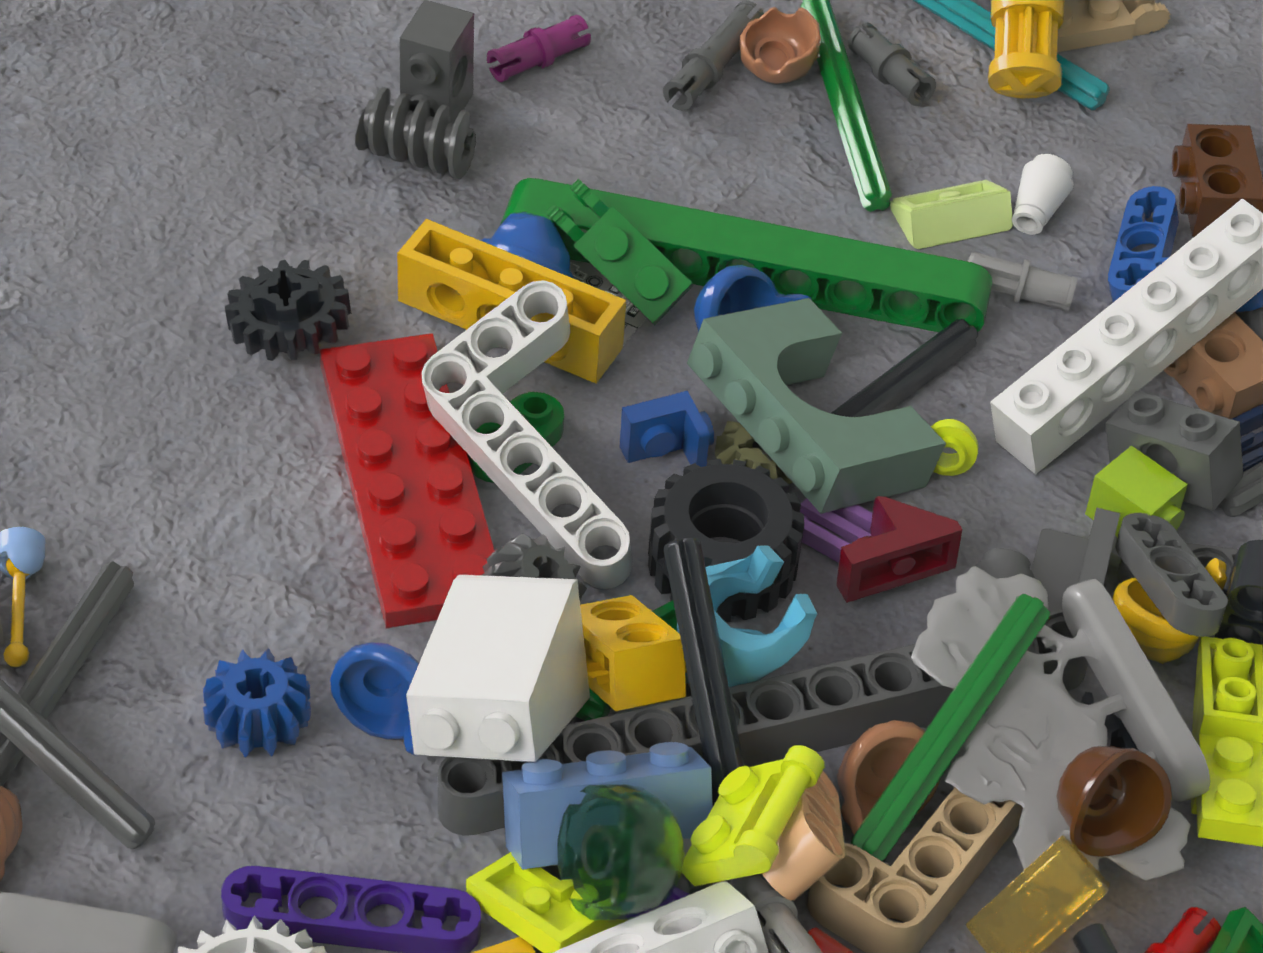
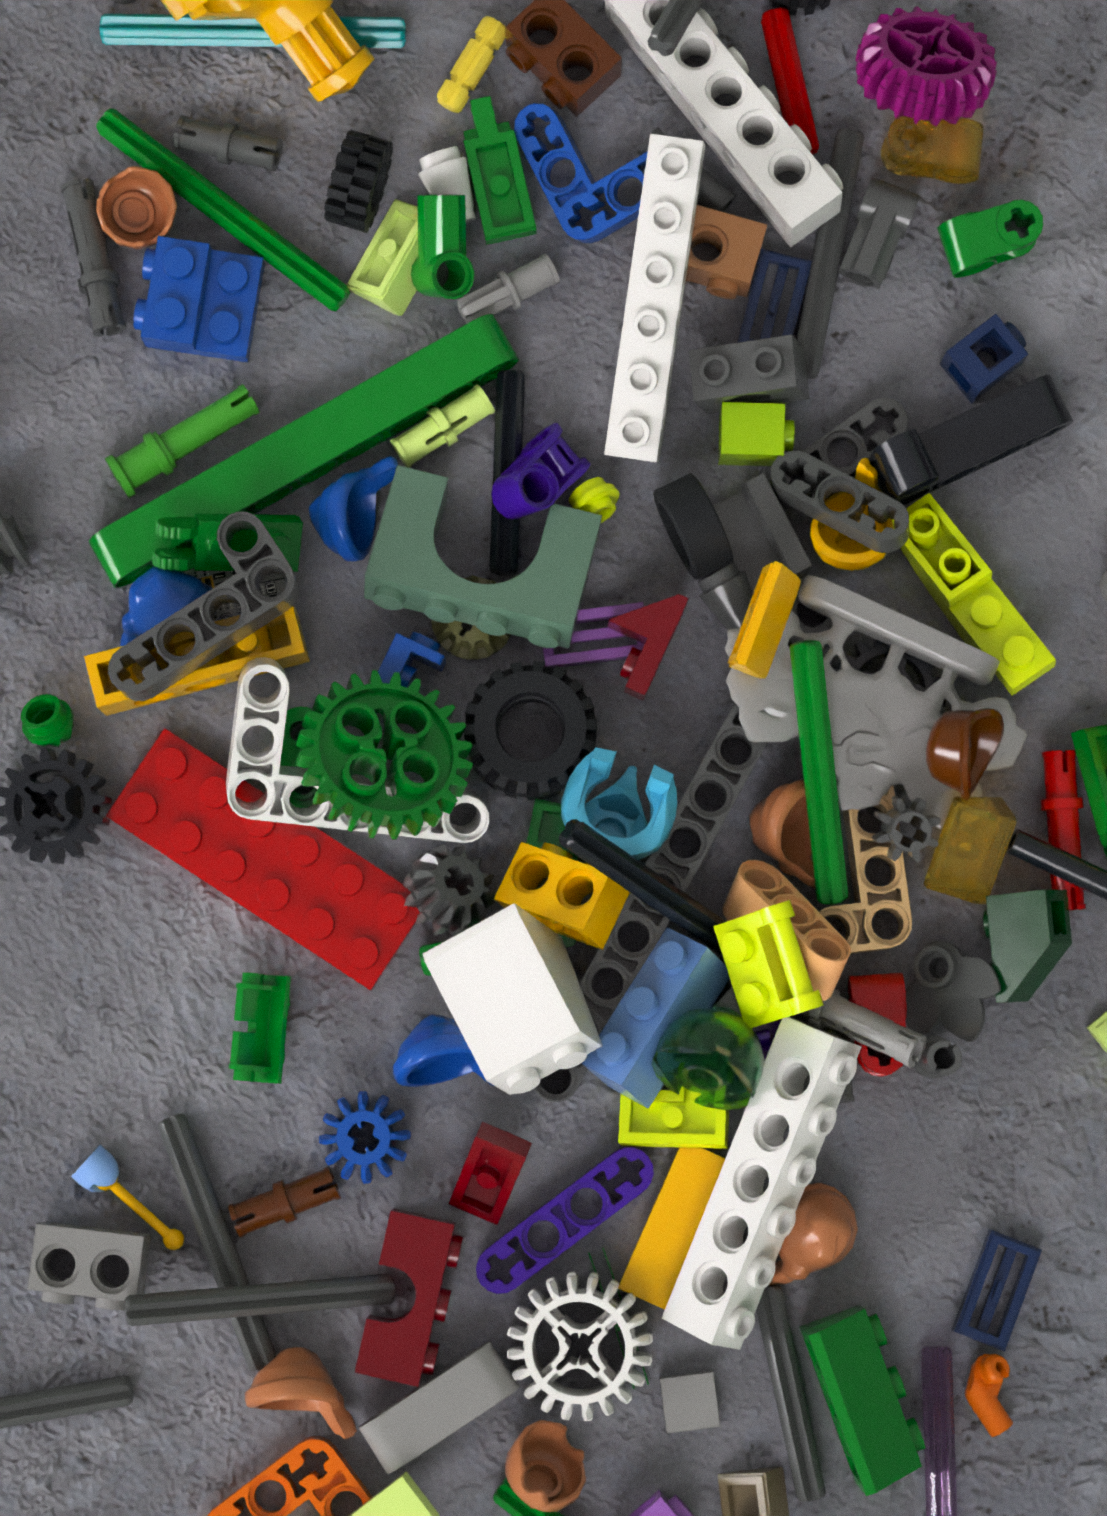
camera: 40 degrees left, 35 degrees up
none -> green plate [21,694,74,748]
none -> bright green pin [104,384,260,498]
none -> dark grey beam [108,512,300,701]
none -> blue plate [133,236,265,363]
none -> green hinge [228,972,291,1084]
none -> reddish brown pin [228,1166,341,1238]
none -> green gear [296,670,473,840]
none -> black tyre [324,129,393,233]
none -> dark red arch [354,1208,464,1387]
none -> yellowish green pin [390,384,495,468]
none -> green piece [411,195,475,299]
none -> light yellow axle [437,16,506,113]
none -> dark red slope [448,1121,532,1225]
none -> green hinge [463,96,537,245]
none -> dark purple piece [491,423,591,519]
none -> black tyre [653,473,734,580]
none -> yellow slope [728,561,801,679]
none -> dark grey gear [872,796,941,863]

